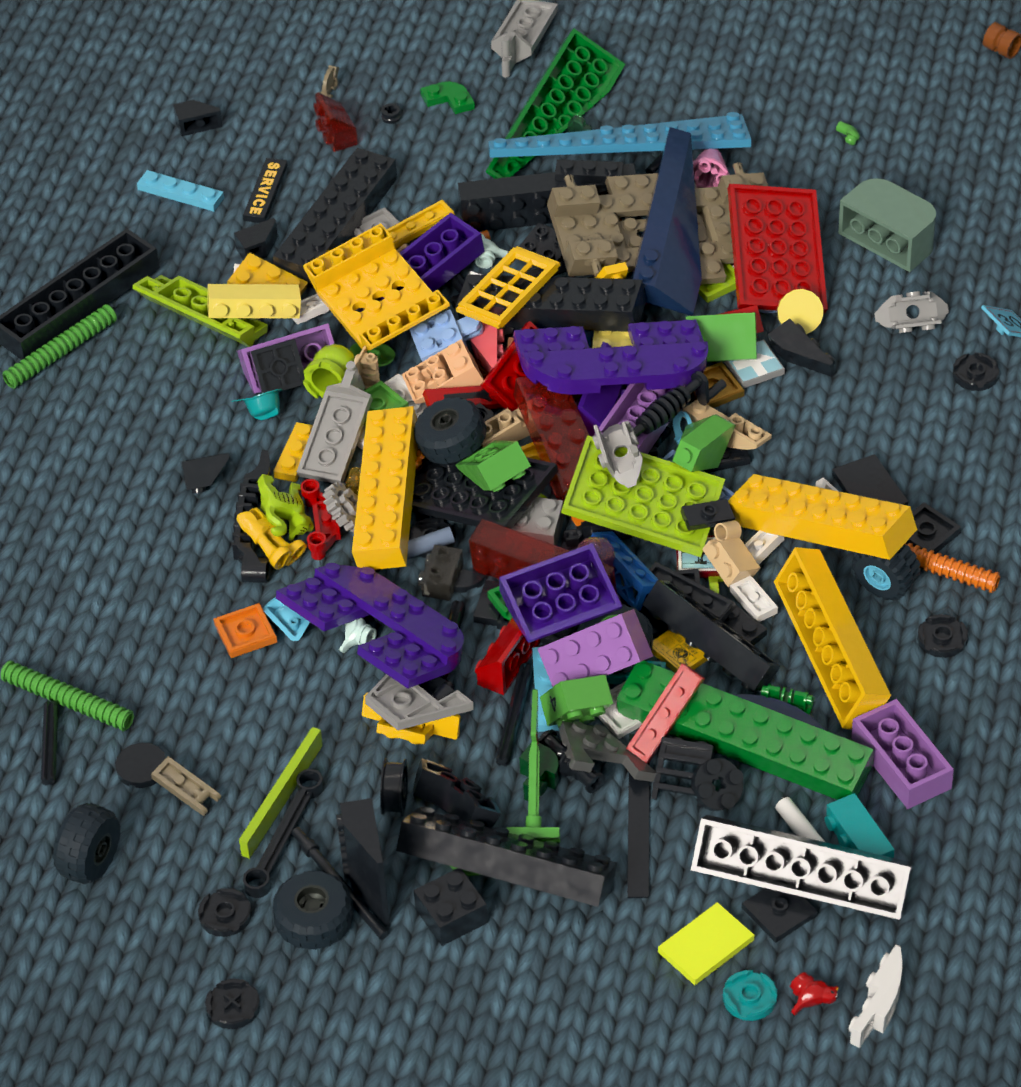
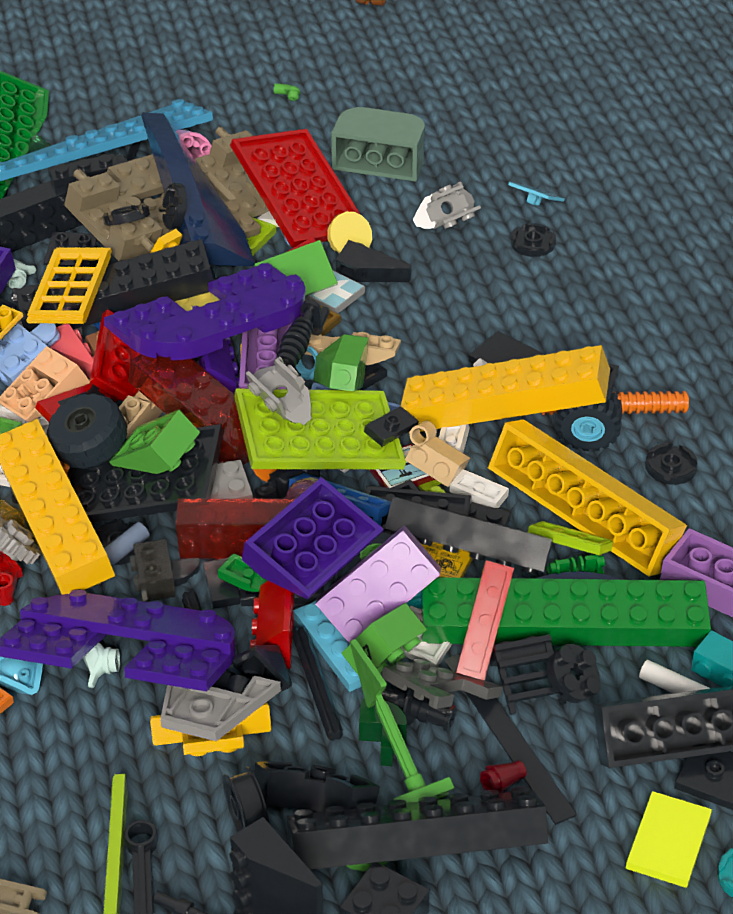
camera: 30 degrees left, 5 degrees down
none -> black tile [102,204,150,225]
none -> black tile [162,183,187,230]
none -> black slope [233,645,292,693]
none -> dark red cone [480,760,527,793]
none -> lime tile [528,521,613,555]

